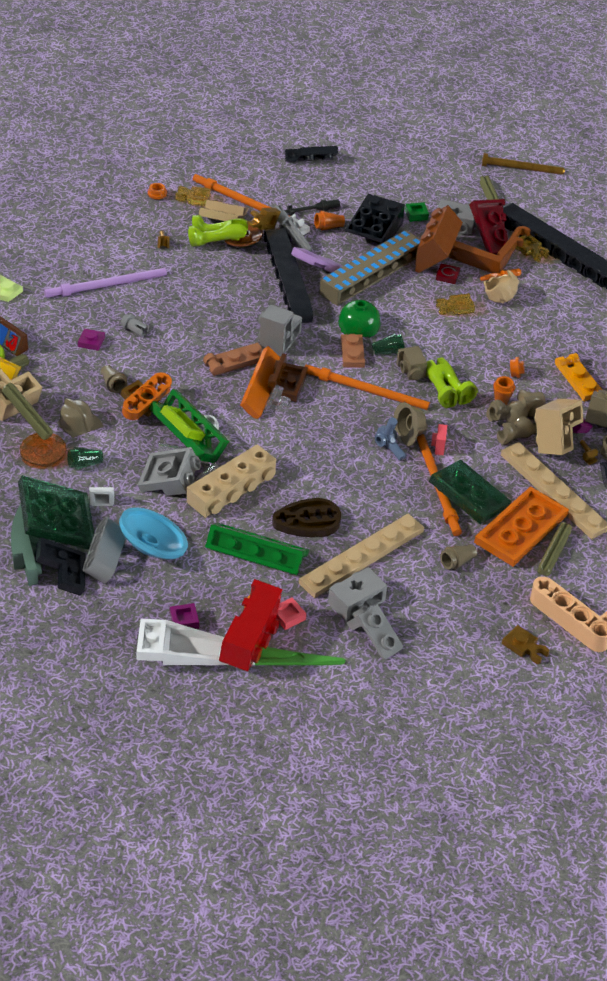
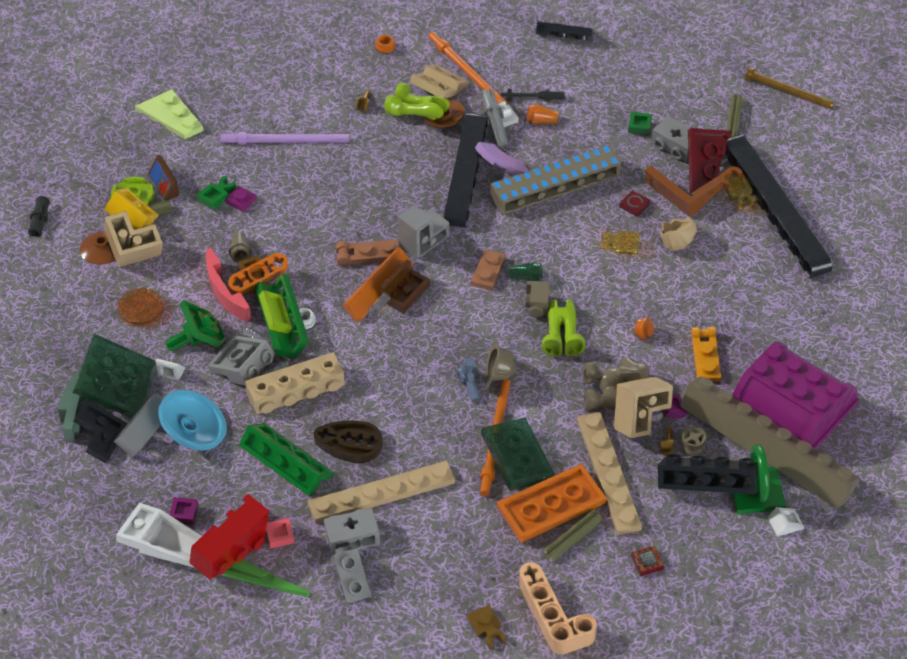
camera: 25 degrees right, 5 degrees up
olive axle [2,383,53,440] -> none
dark tan piece [56,398,104,438] -> none
clear green cone [67,447,103,470] -> none
light grey pin [121,314,149,337] -> none
clear yellow plate [175,186,211,206] -> none
pearl gold plate [247,208,281,230] -> none
orange bar [304,364,430,410] -> none
green cylinder [338,300,381,337] -> none
black slope [345,194,405,243] -> none
dark orange slope [415,205,463,273] -> none
coral plate [431,424,448,456] -> none
dark tan cone [440,544,477,570] -> none
orange piece [480,268,522,281] -> none
orange cone [493,376,515,405] -> none
none -> green piece [165,300,226,351]
none -> green plate [197,176,236,211]
none -> coral slope [206,248,252,322]

